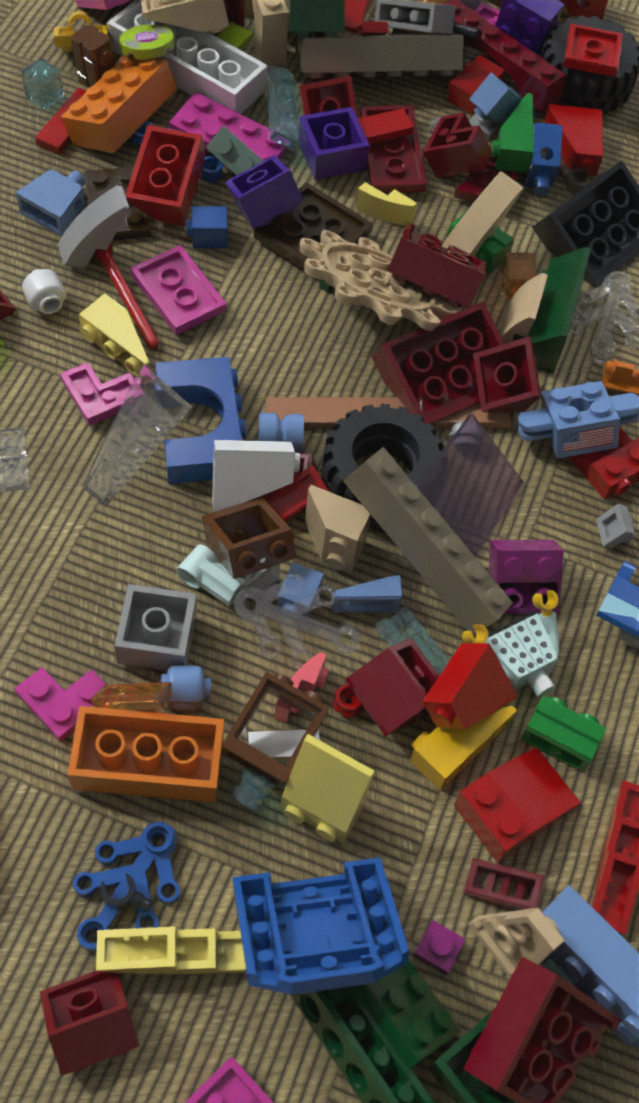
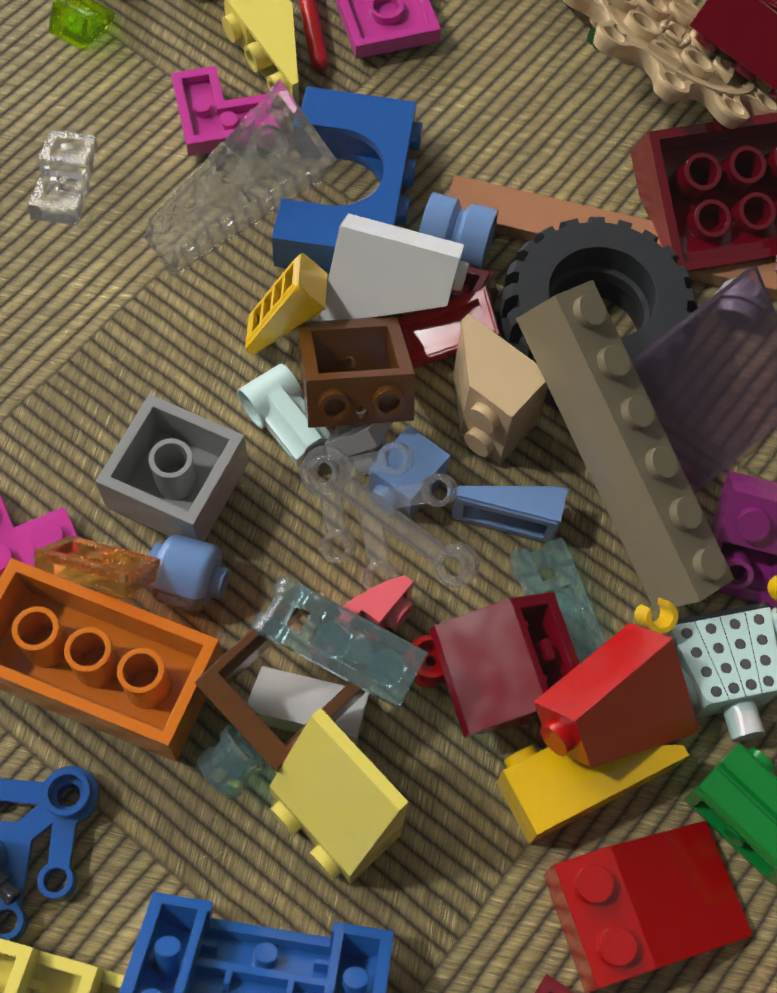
camera: 20 degrees right, 5 degrees up
none -> yellow slope [245,253,327,355]
none -> clear light blue plate [251,575,428,709]

